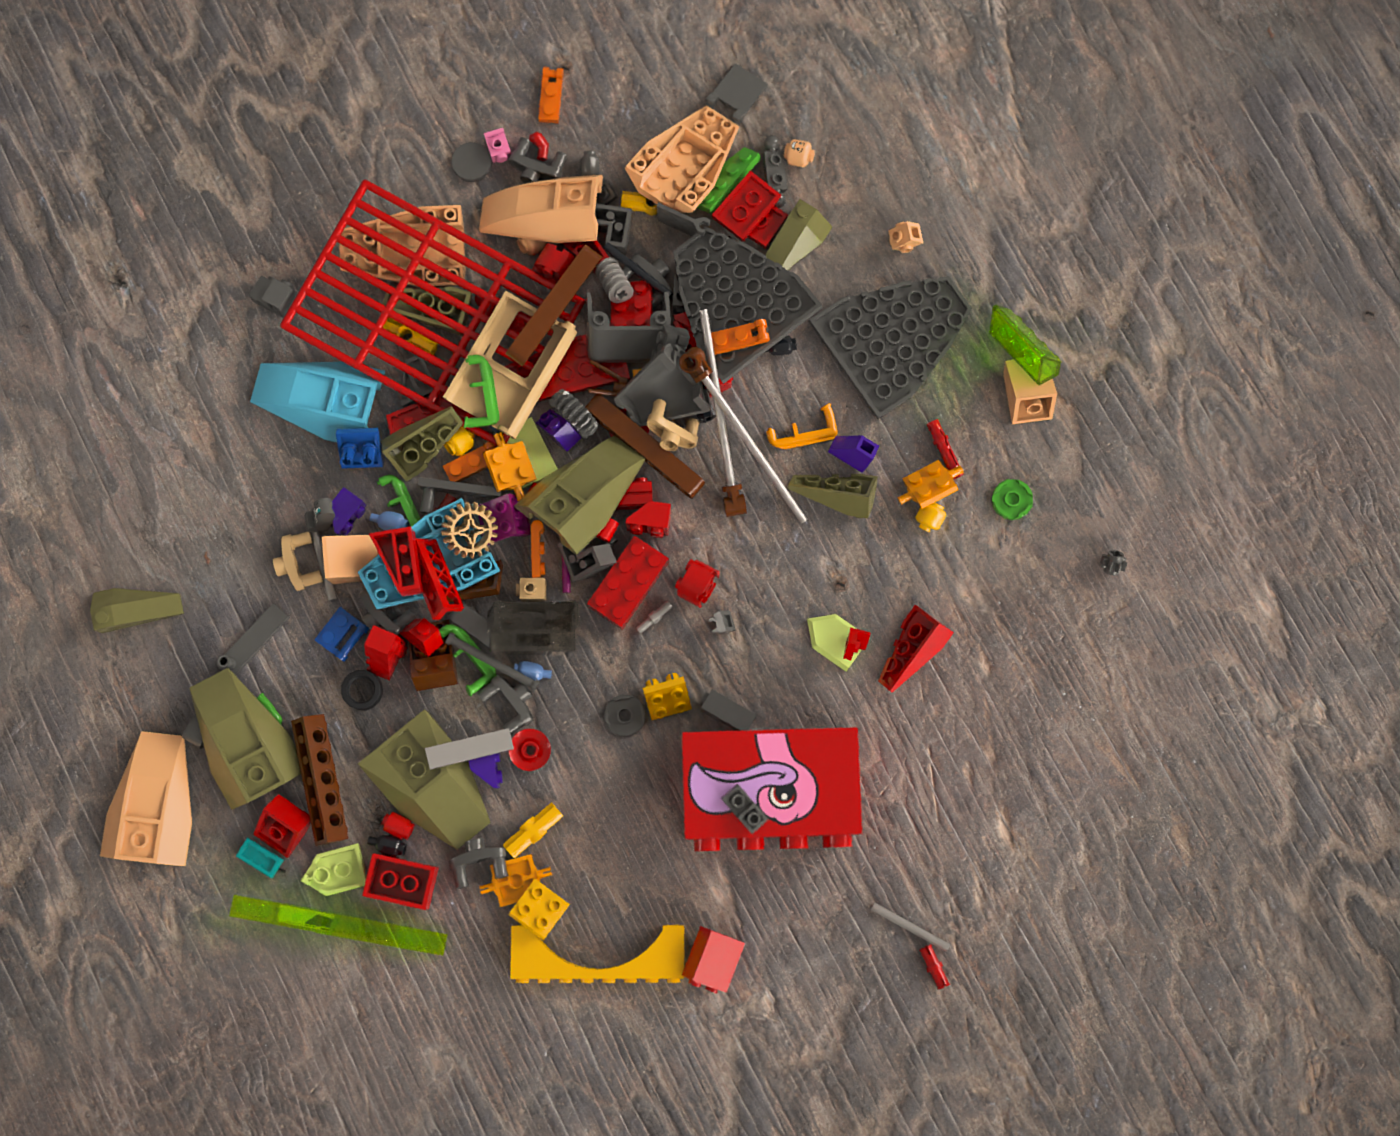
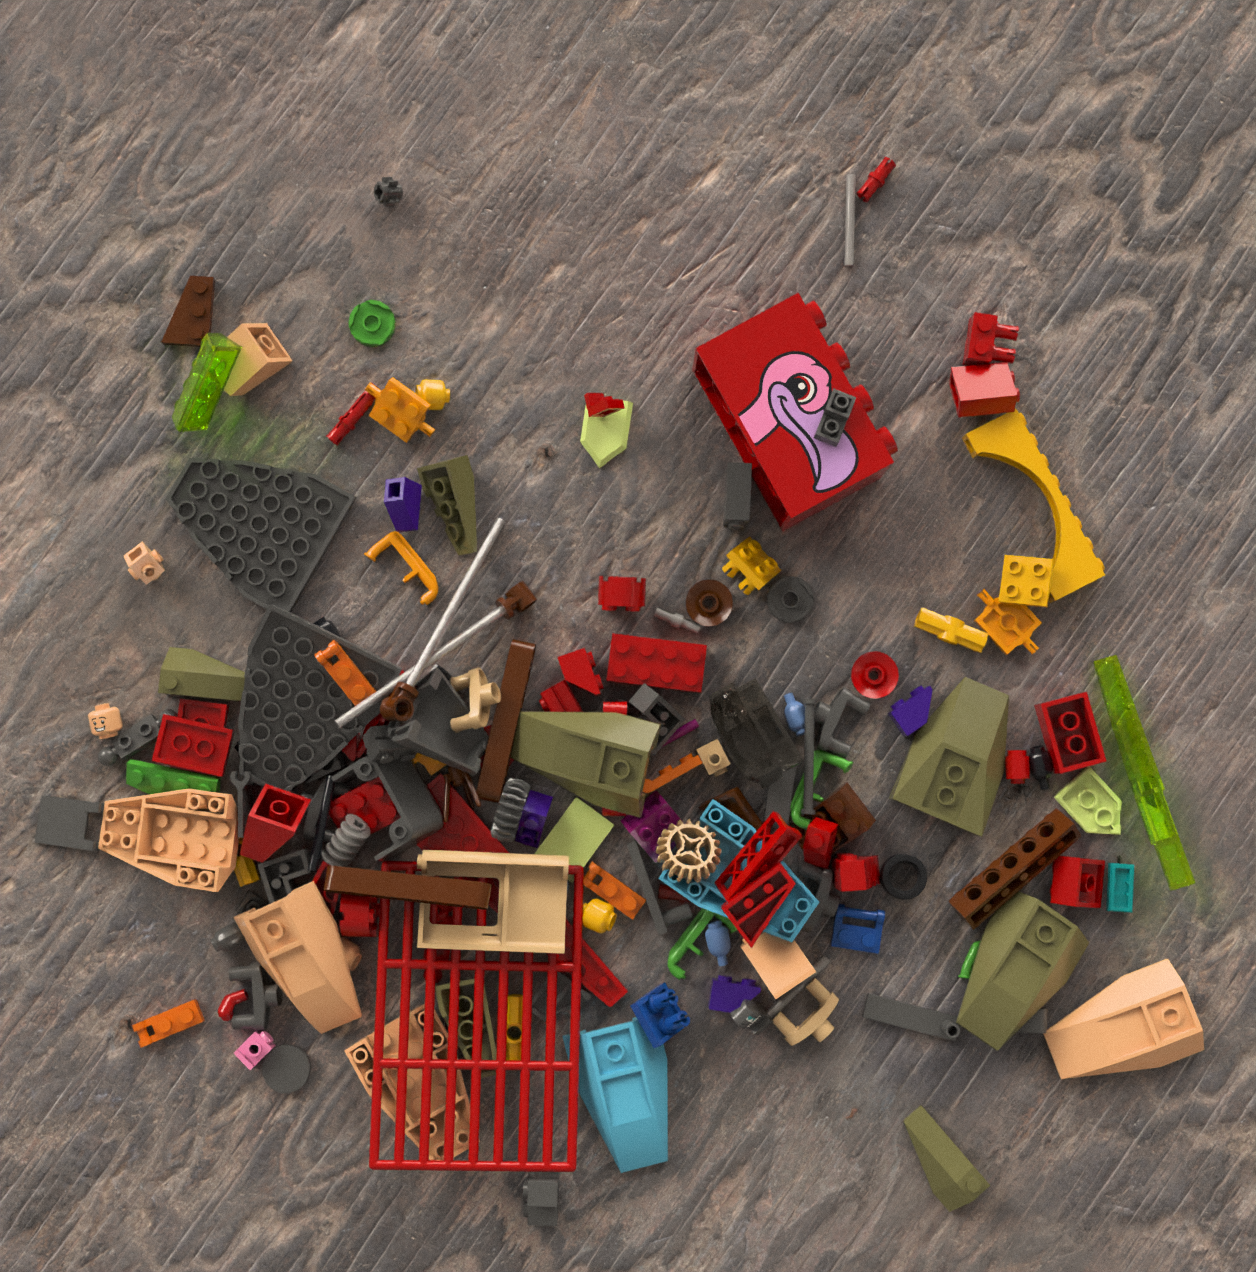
camera: 115 degrees left, 5 degrees up
olive wedge [381,406,463,482] -> none
light grey tile [425,728,514,770] -> none
dark grey connector [449,838,508,889] -> none
bright green piece [464,355,500,429] -> none
light orange plate [483,432,537,501] -> none
dark grey tile [709,611,736,633] -> none
red wedge [878,604,954,693] -> none
none -> reddish brown wing [161,276,215,348]
none -> red slope [240,783,311,863]
none -> reddish brown dish [685,579,733,627]
none -> red brick [963,312,1019,365]

